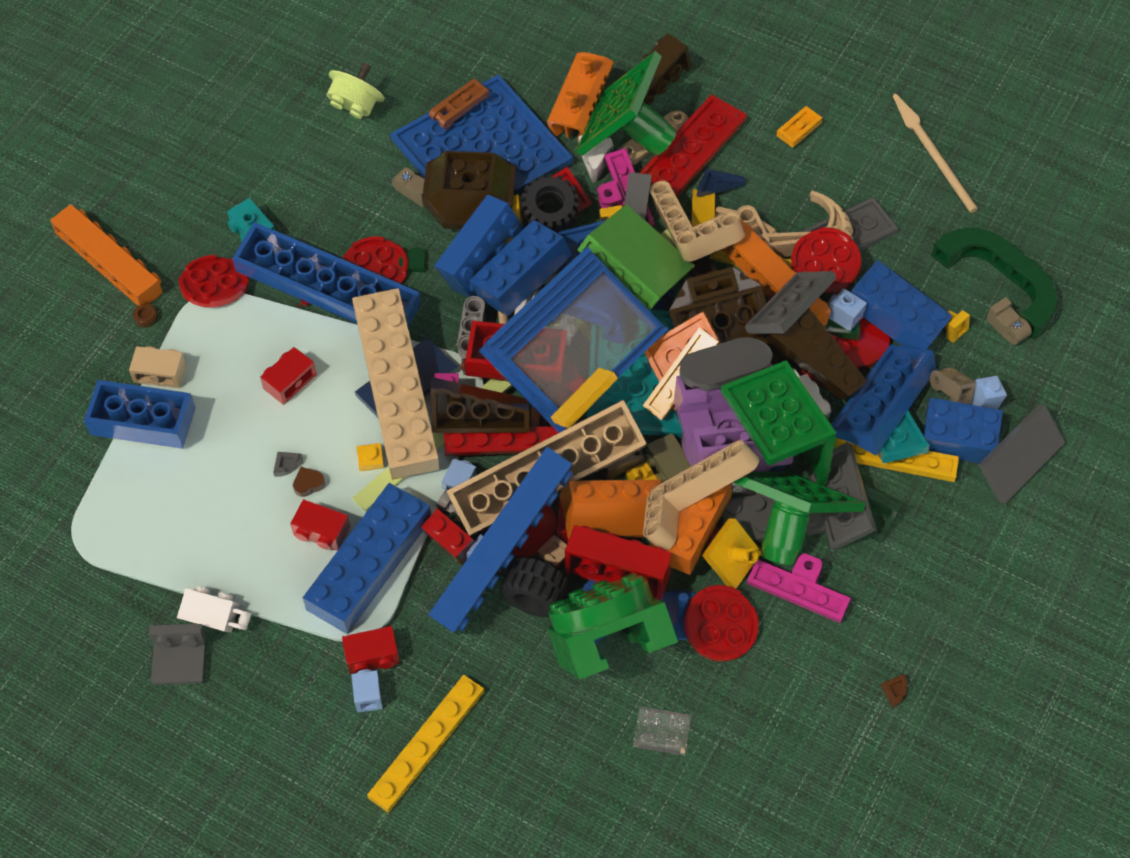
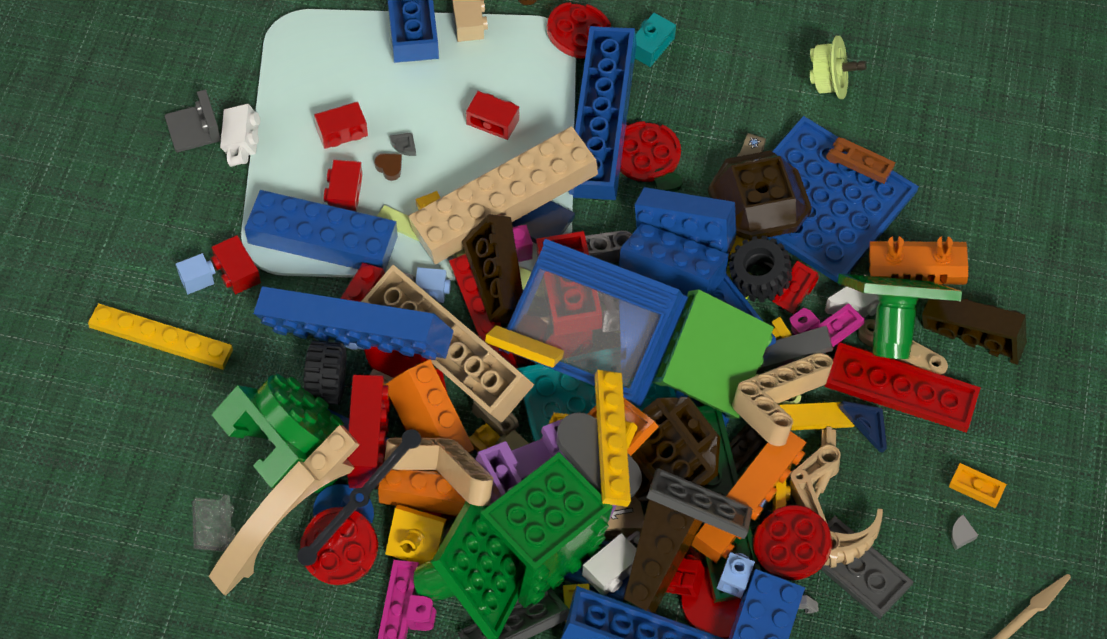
camera: 70 degrees right, 0 degrees up
none -> tan slope [209,425,360,595]
none -> black piece [297,429,422,566]
none -> red brick [314,102,368,149]
none -> yellow plate [595,370,631,507]
none -> light grey tile [951,515,978,550]

